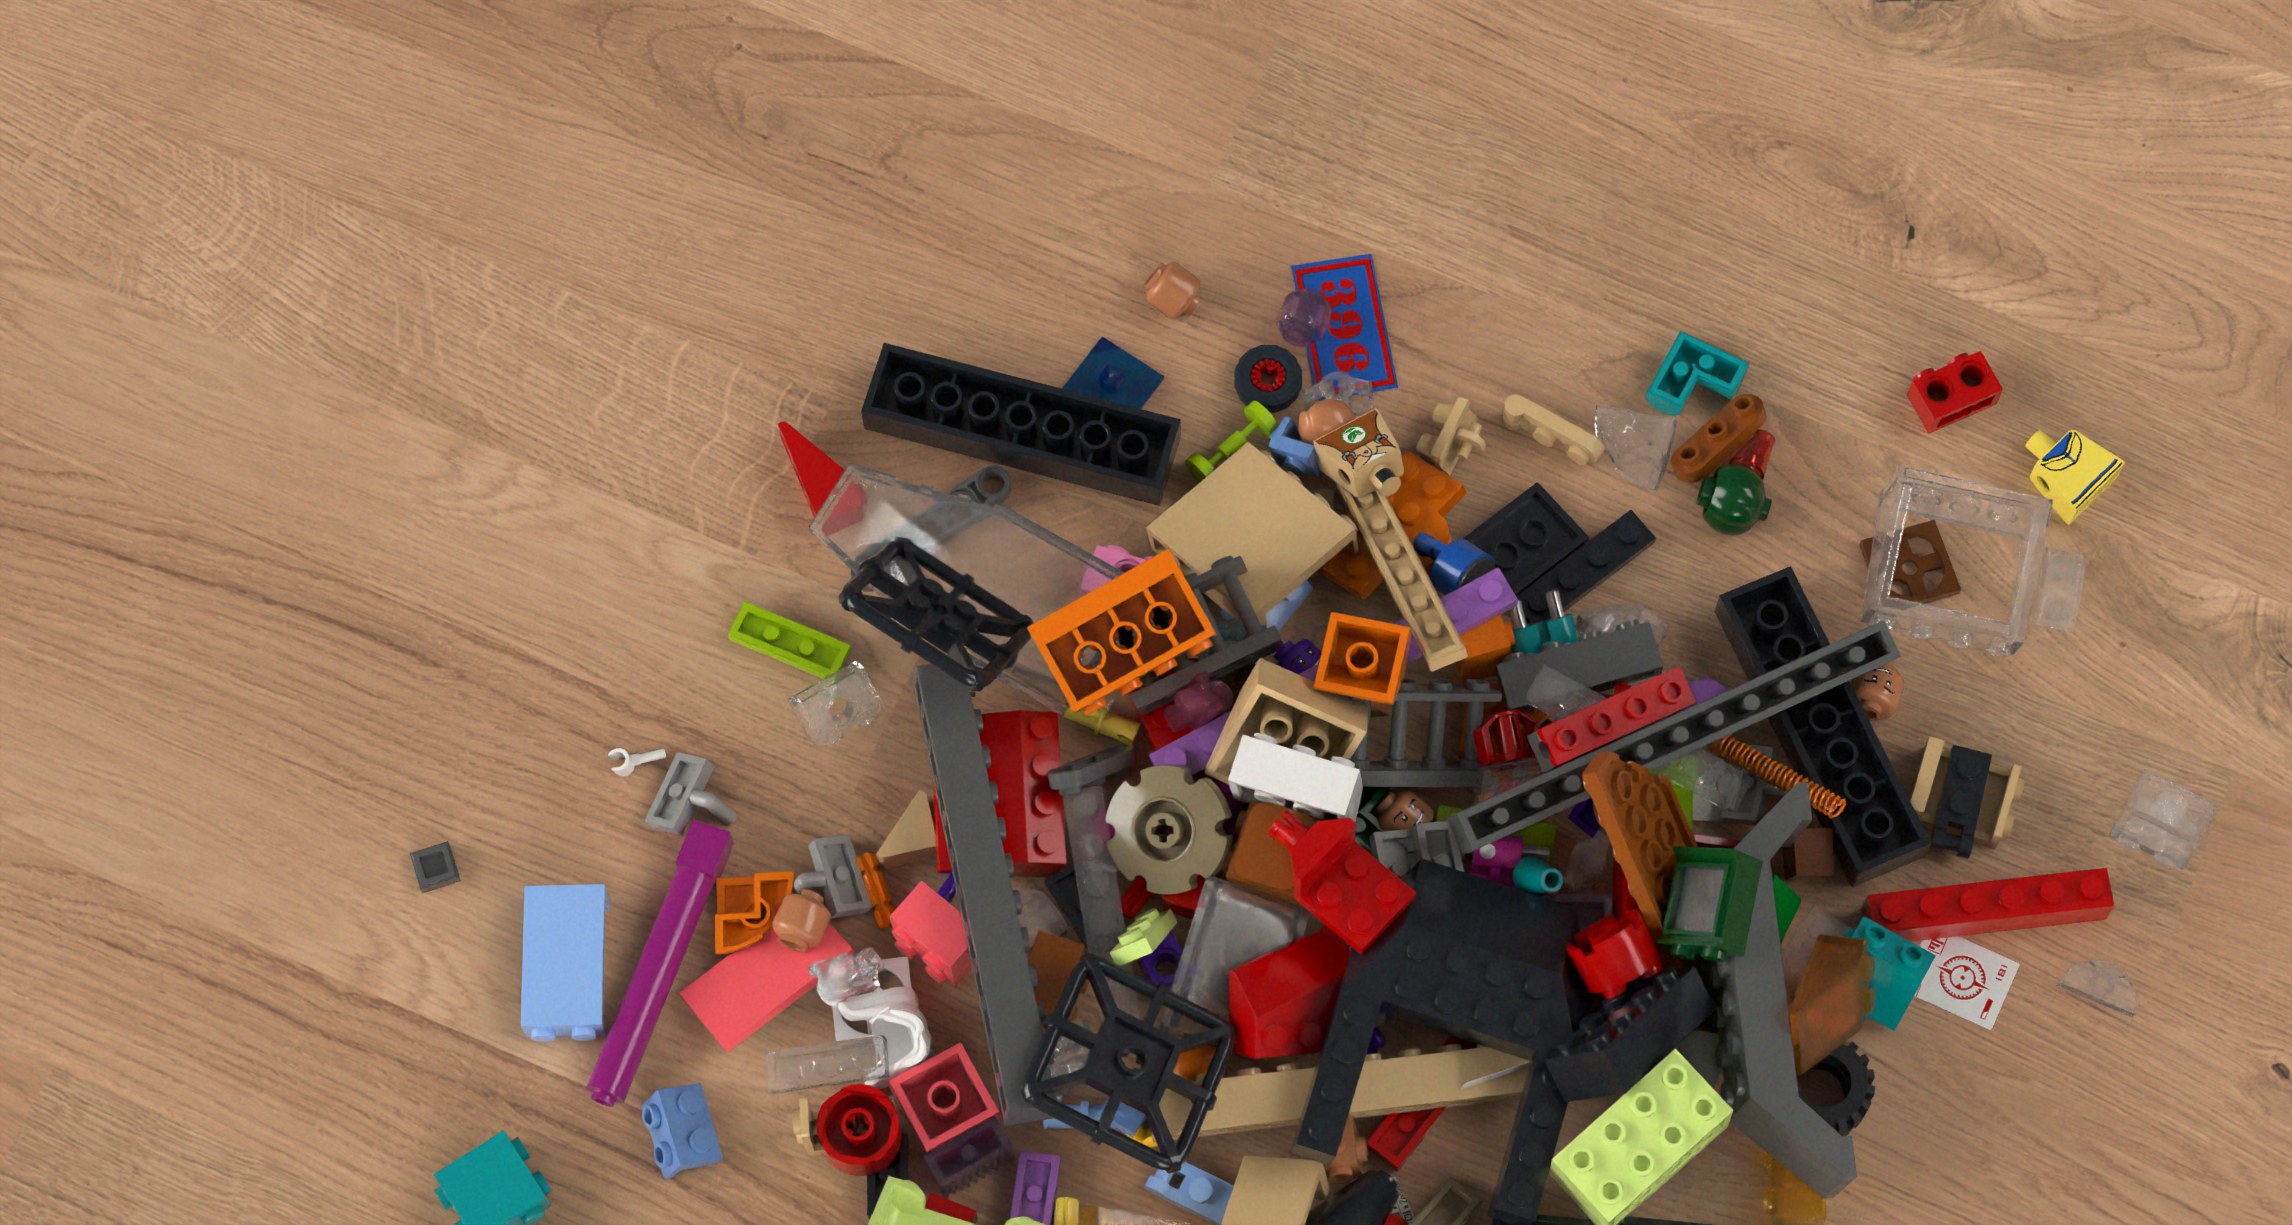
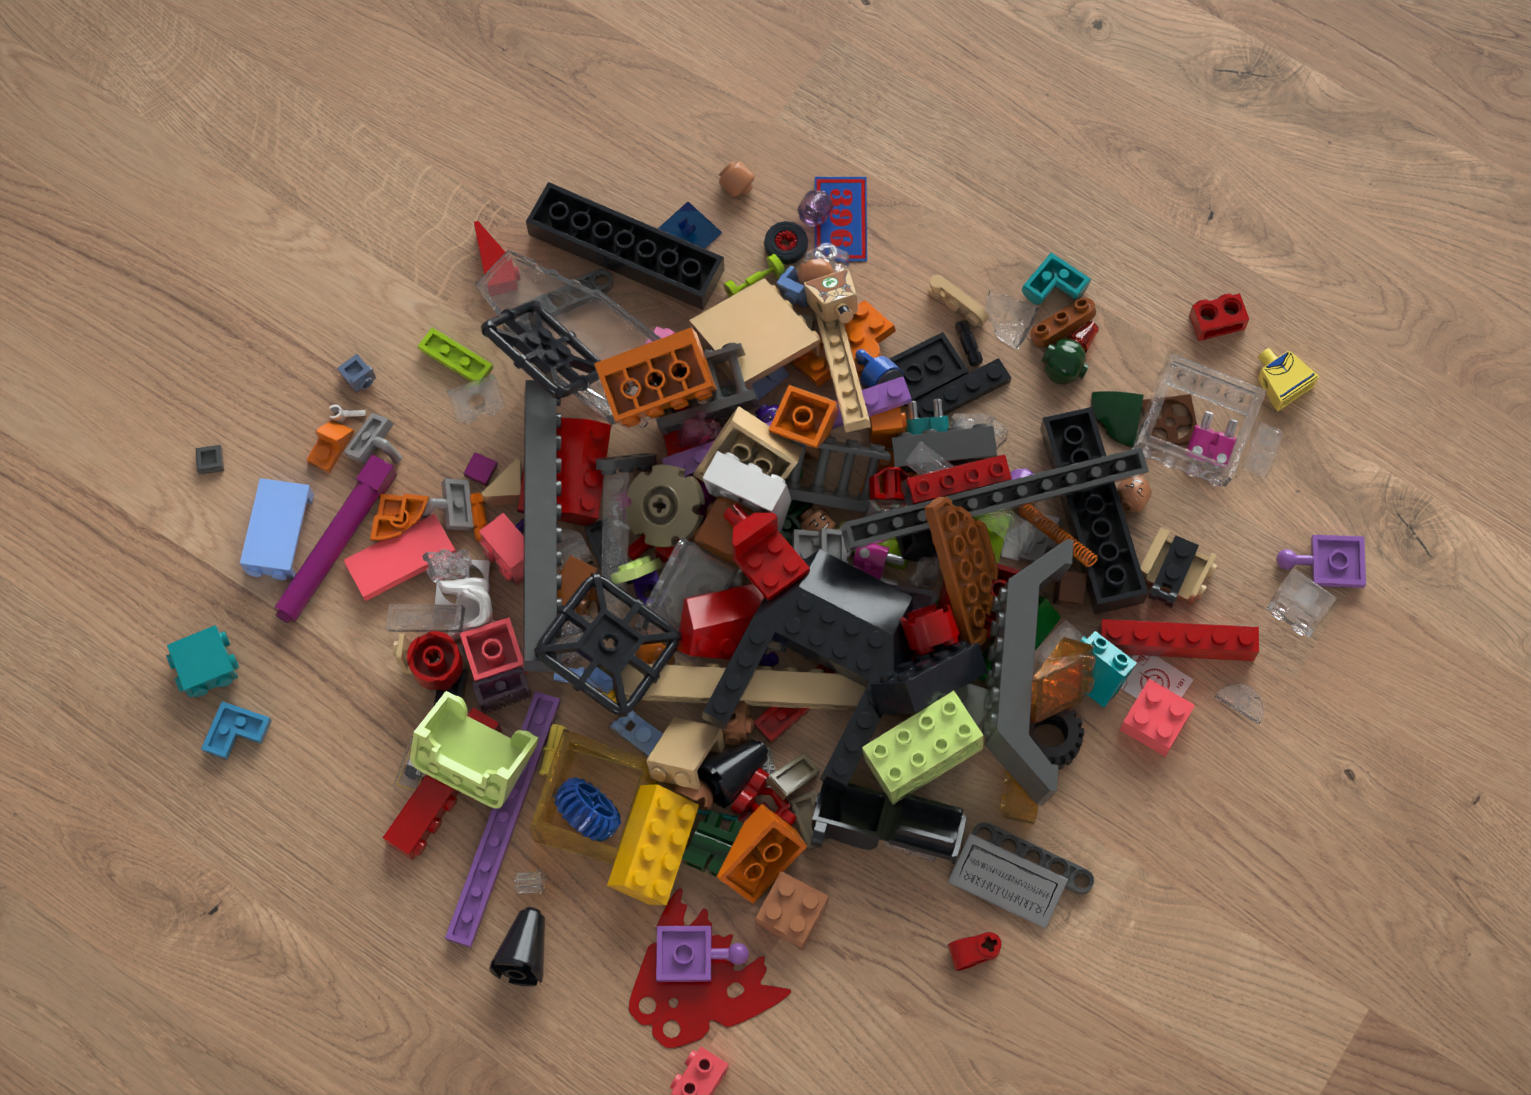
camera: 10 degrees right, 0 degrees up
medium blue bracket [642,1083,723,1179] -> none
nougat head [772,889,831,952] -> none
light yellow axle [1062,699,1141,746] -> none
tan hips [1416,397,1486,476] -> none
white sticker [1461,1061,1533,1089] -> none
teal cone [1513,856,1563,895] -> none
dark green window [1656,846,1763,962] -> none
none -> orange slope [306,420,354,473]
none -> sand blue bracket [337,354,376,393]
none -> magenta tile [463,452,498,486]
none -> black brick [896,530,937,564]
none -> black axle [955,320,983,367]
none -> dark green brick [1091,391,1144,448]
none -> coral brick [1120,679,1195,757]
none -> dark pink piece [1185,411,1238,474]
none -> medium lavender plate [1276,535,1366,588]

